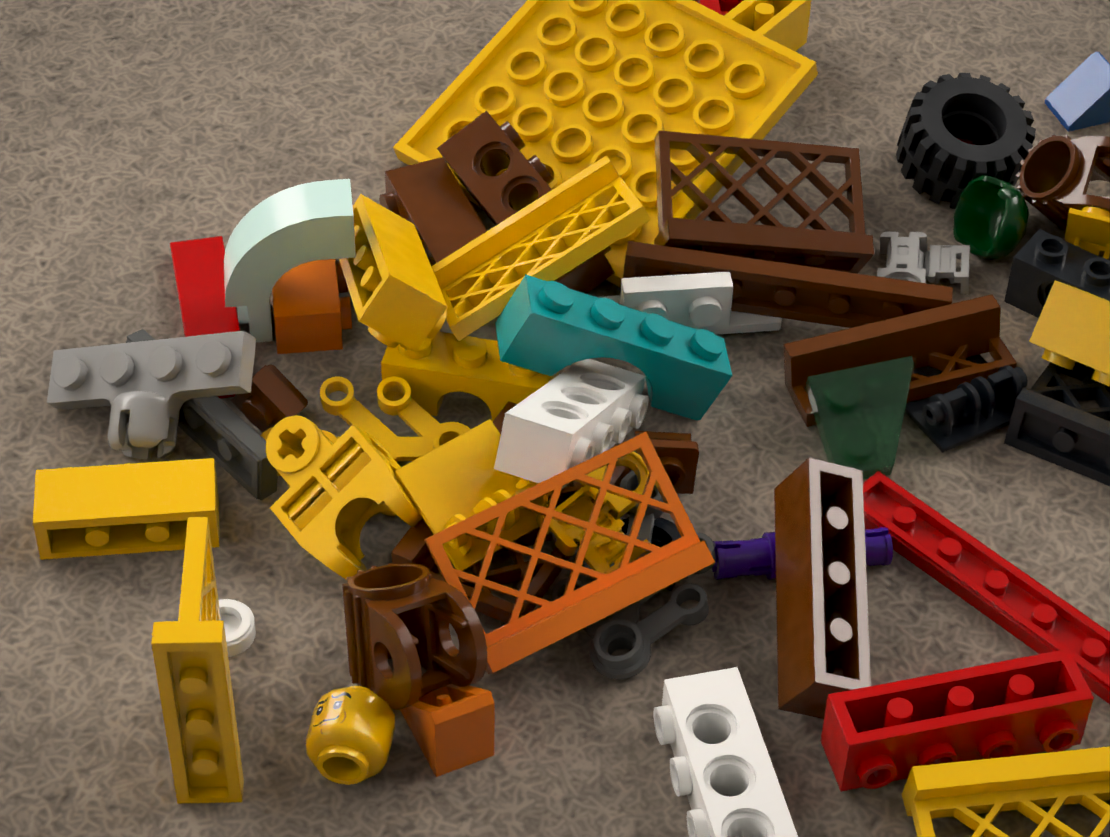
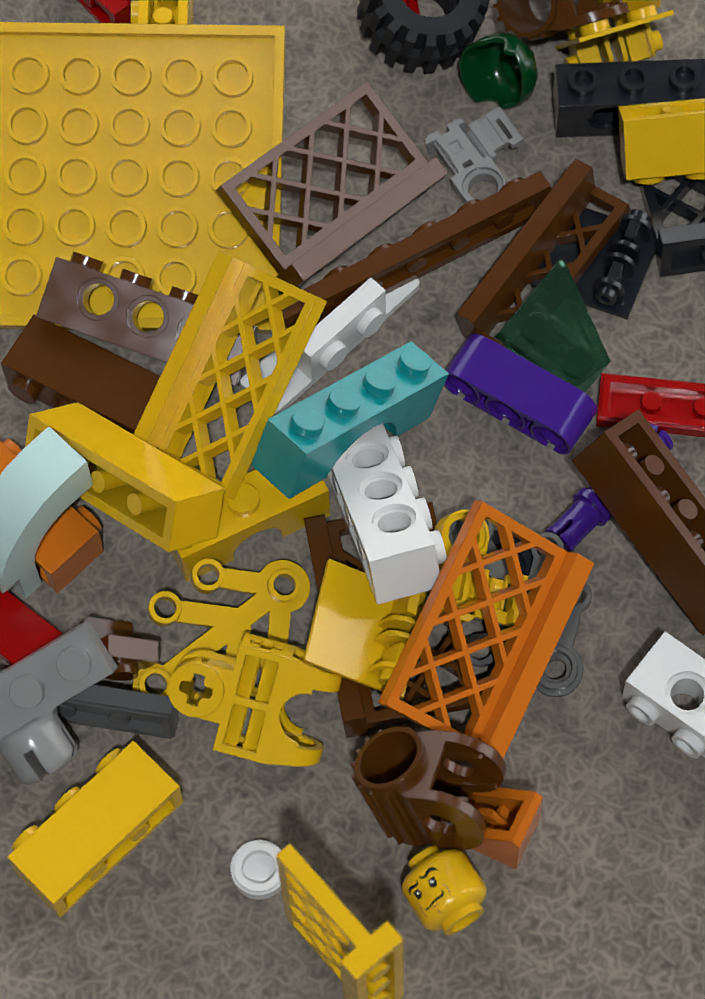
camera: 35 degrees left, 20 degrees up
reddish brown bracket [634,431,699,494] -> none
none -> dark purple beam [444,334,598,455]

